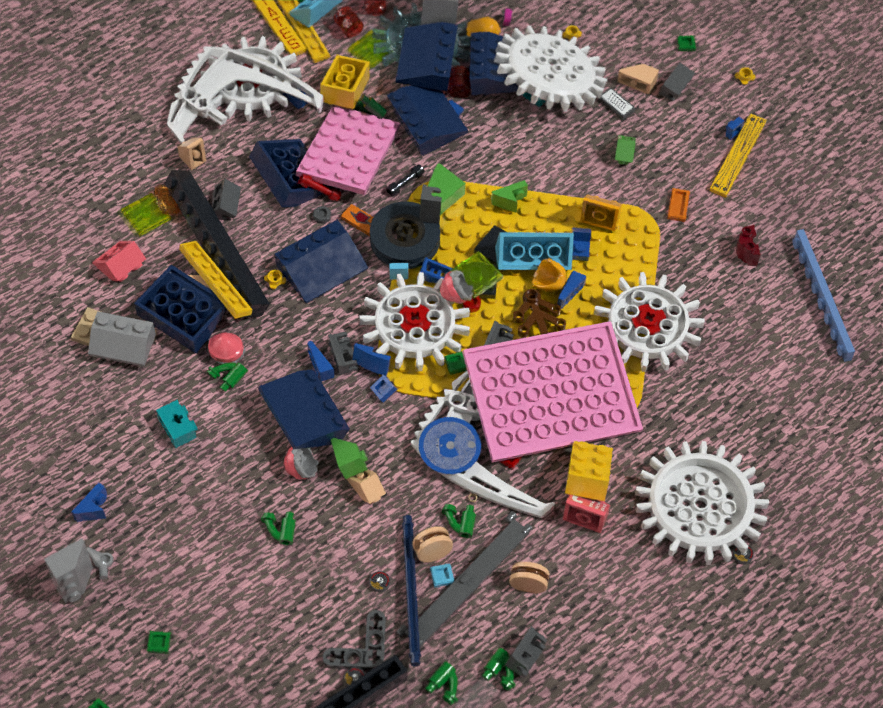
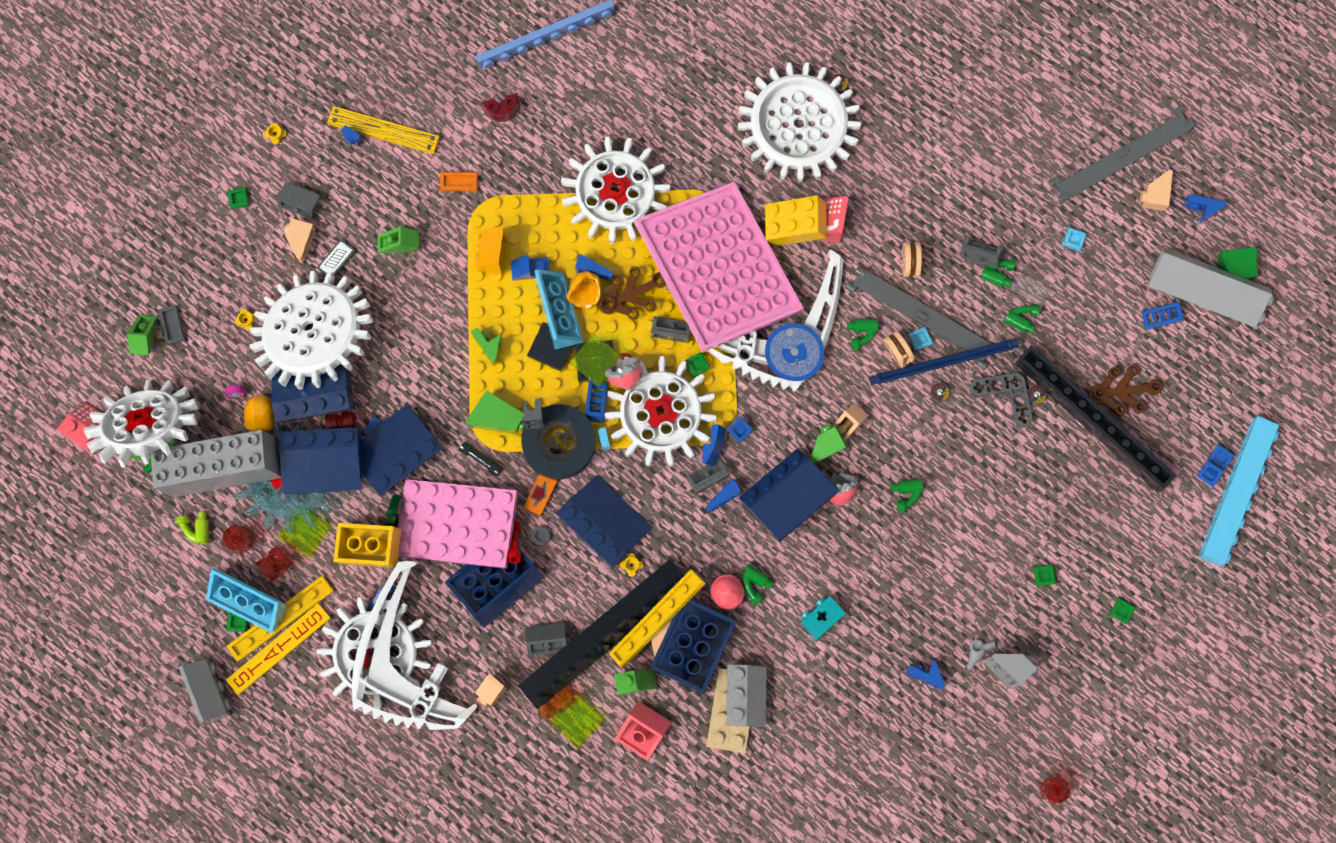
camera: 100 degrees left, 20 degrees up
none -> bright green slope [614,670,657,697]

